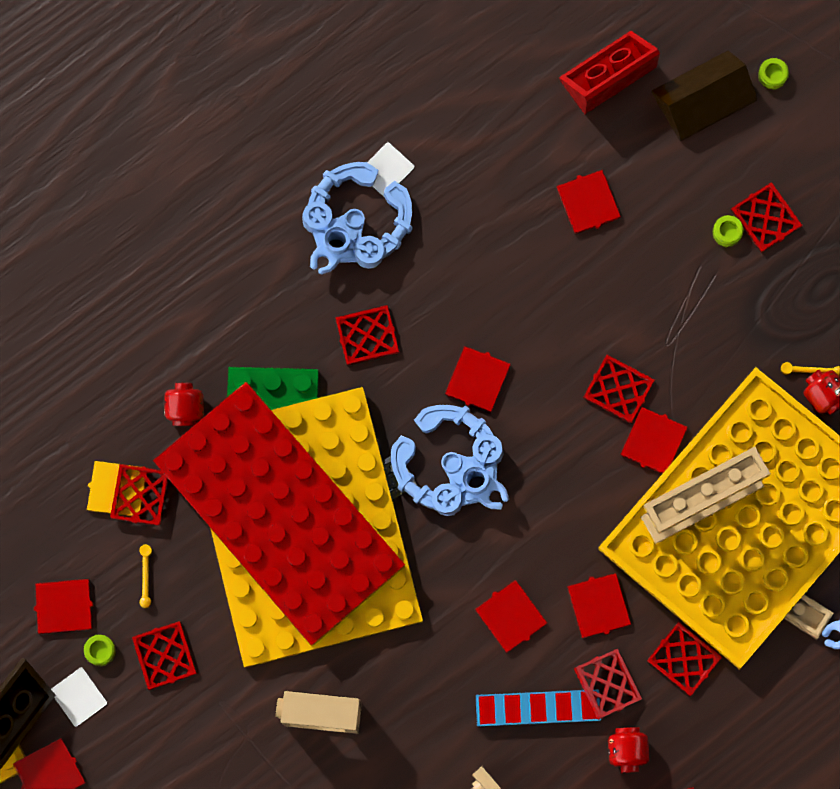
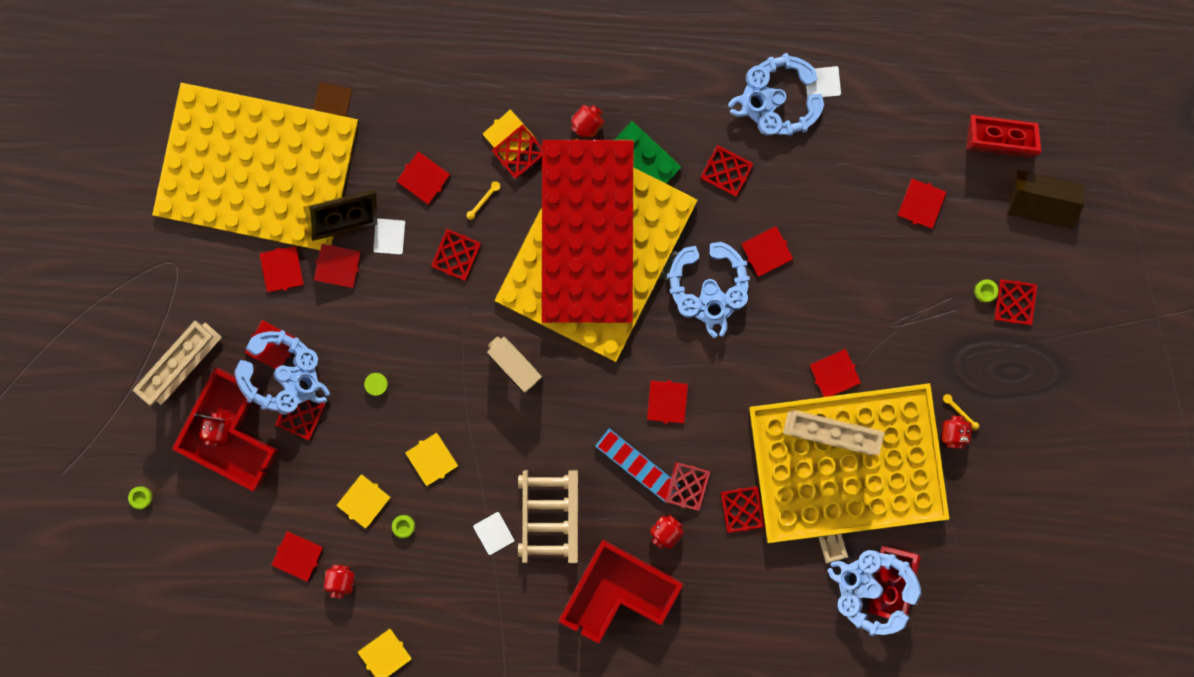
camera: 40 degrees right, 10 degrees up
lime tile [84,635,116,666] -> none
red piece [567,573,631,638] -> none
red window [583,355,655,423] -> none
lime tile [758,58,789,89] -> none

